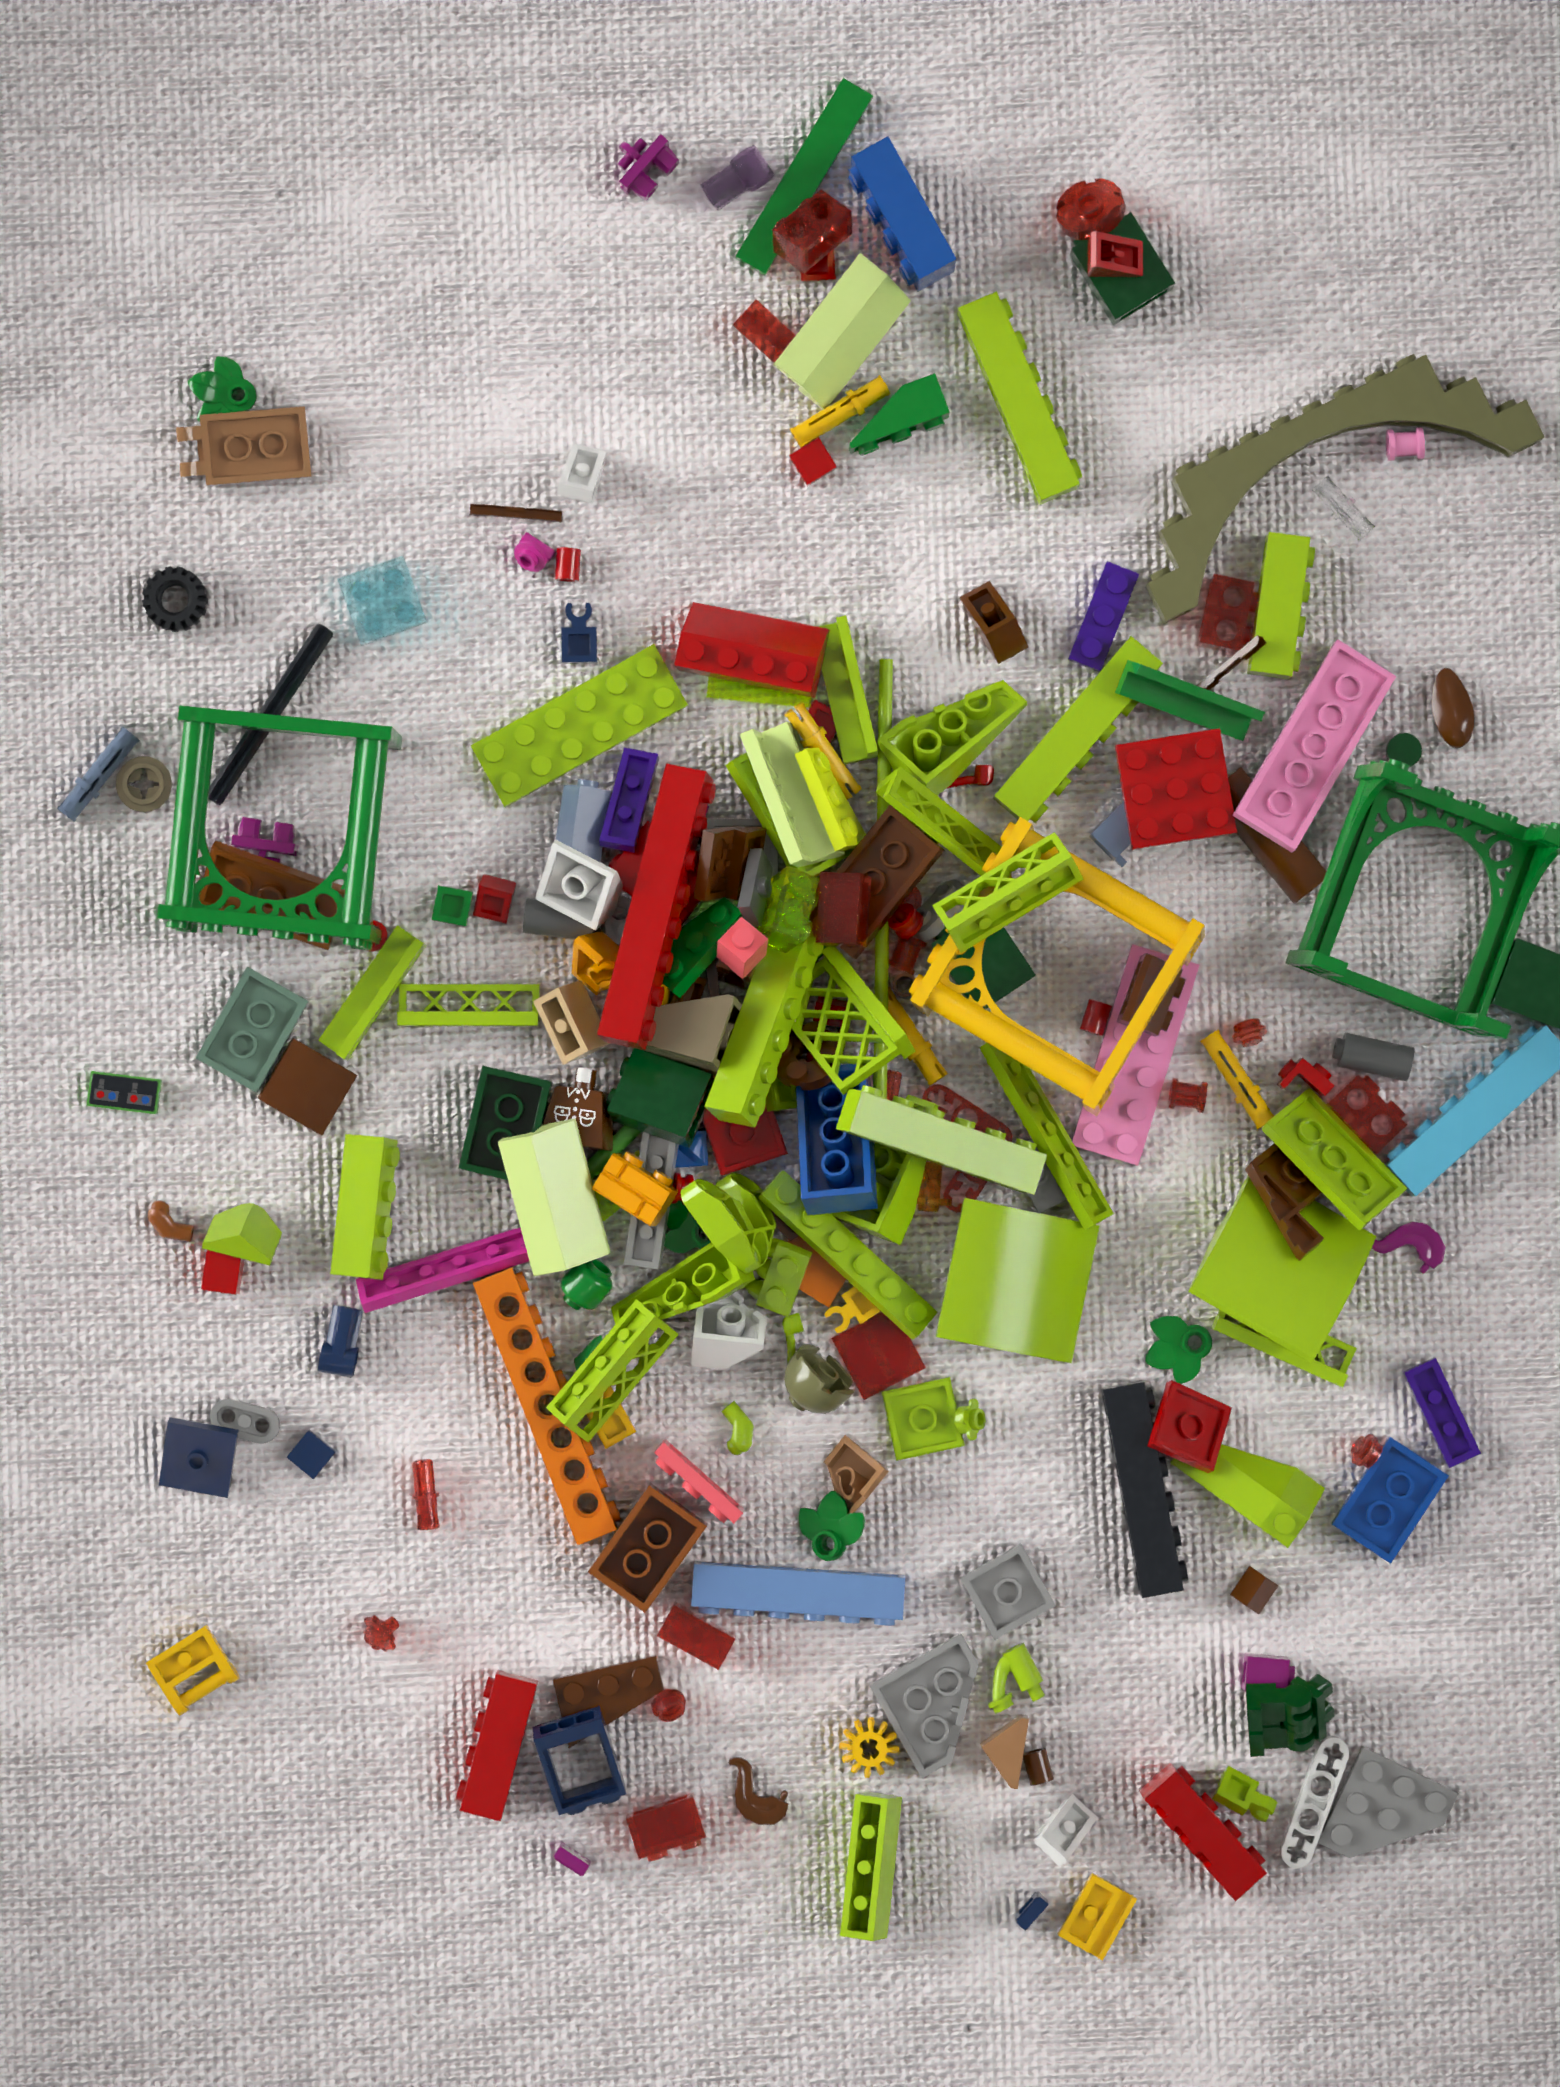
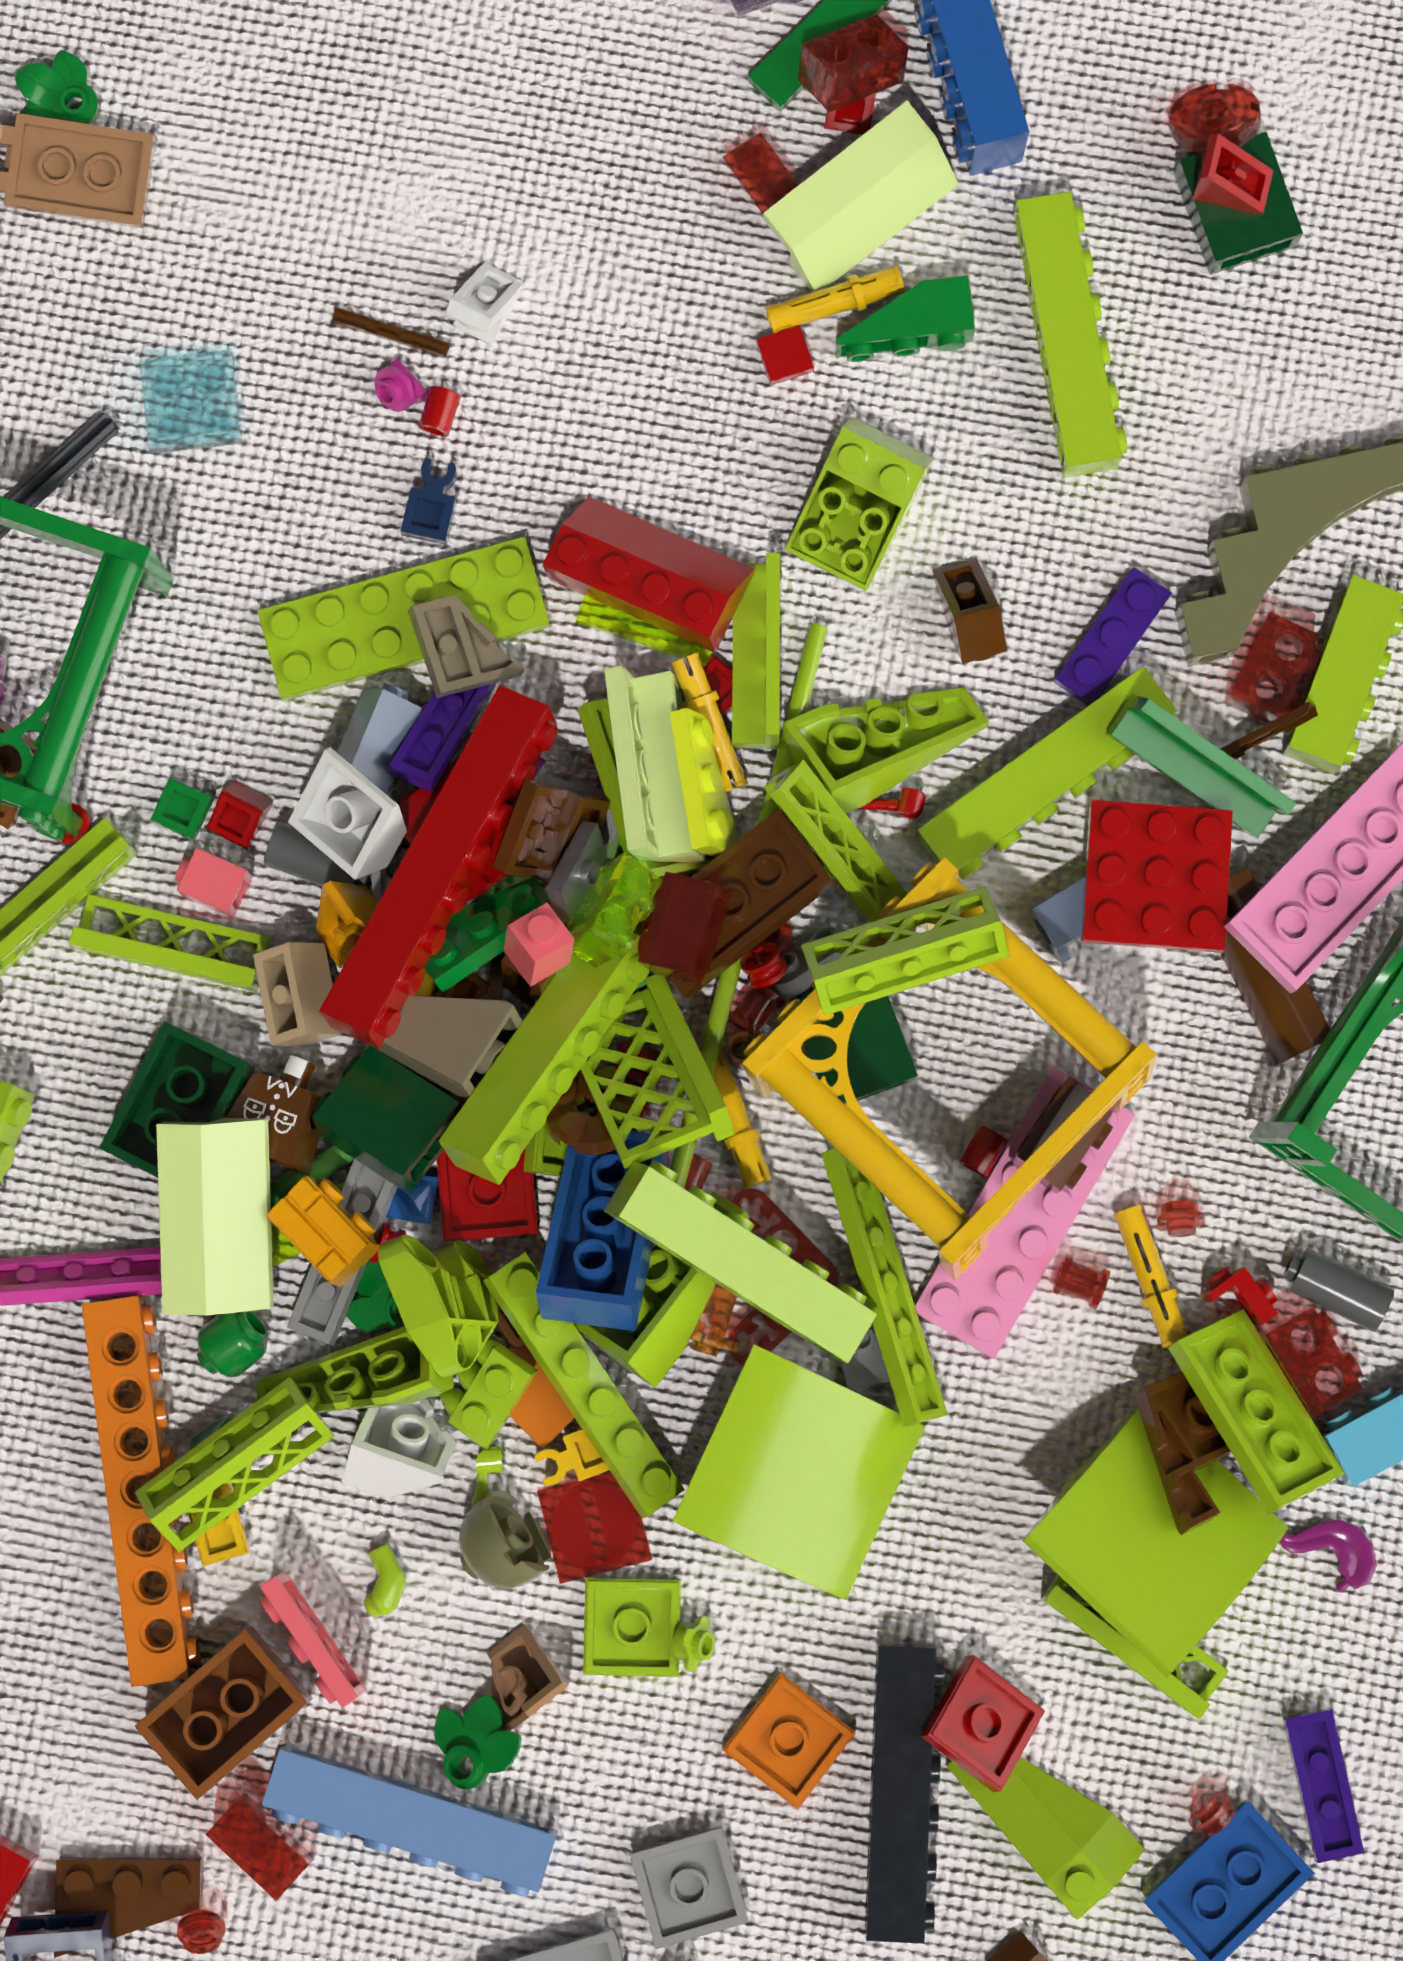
camera: 15 degrees right, 5 degrees down
green plate [1145,1316,1212,1384] -> none
none -> coral brick [175,848,253,919]
none -> dark tan wing [408,595,524,698]
none -> orange tile [722,1672,856,1809]
none -> lime slope [784,417,935,591]

